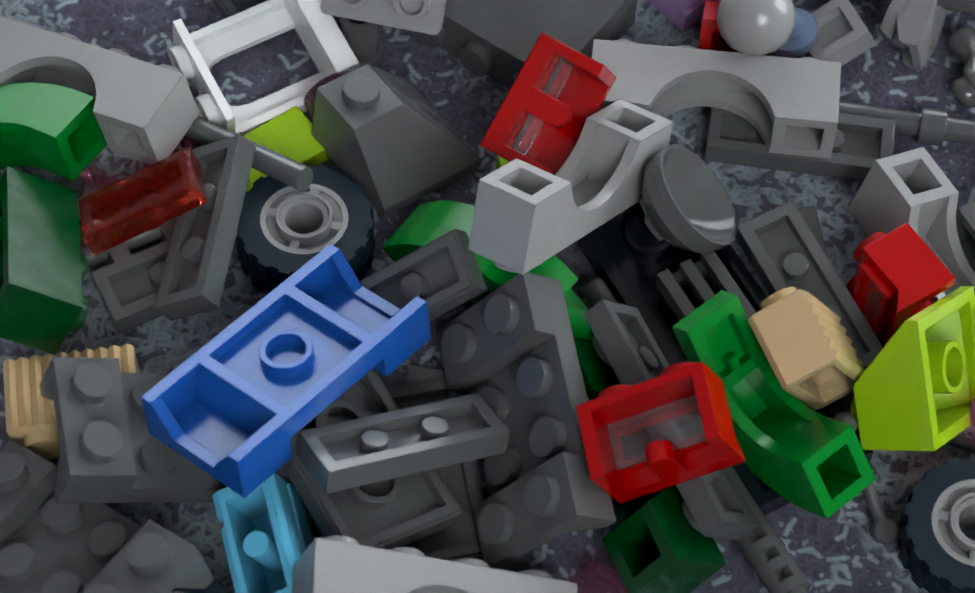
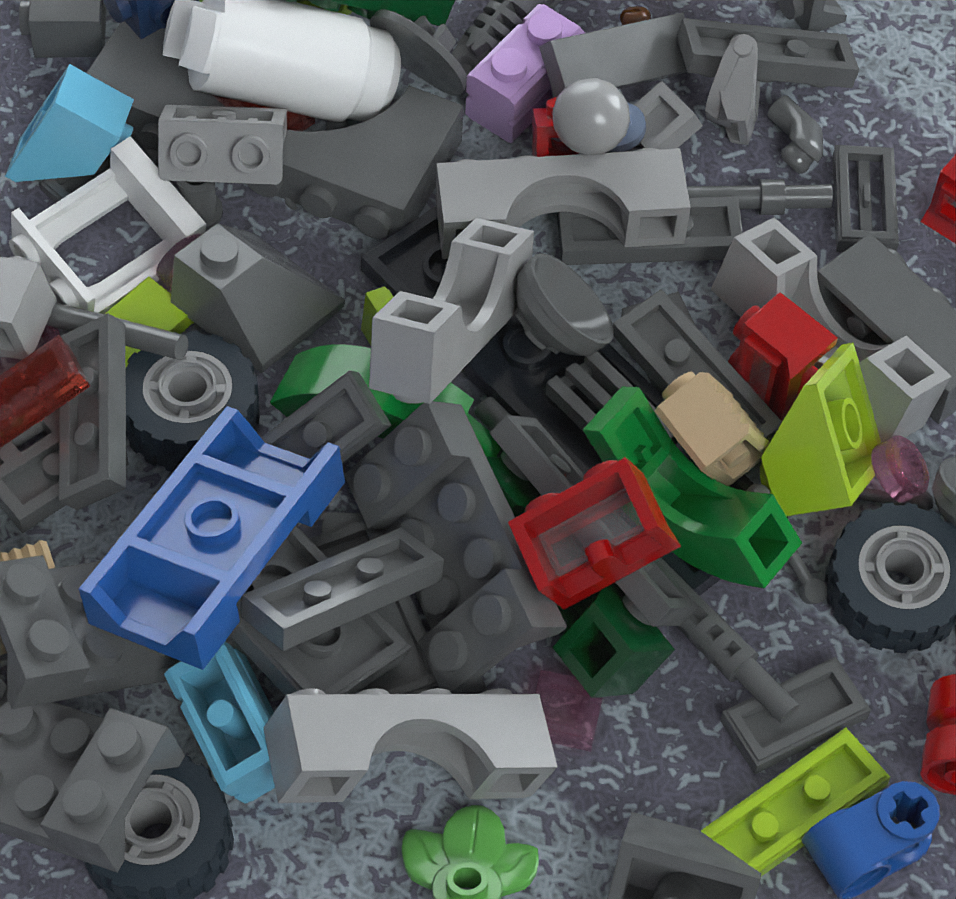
camera: 15 degrees left, 0 degrees up
red window [479,32,617,175] -> none

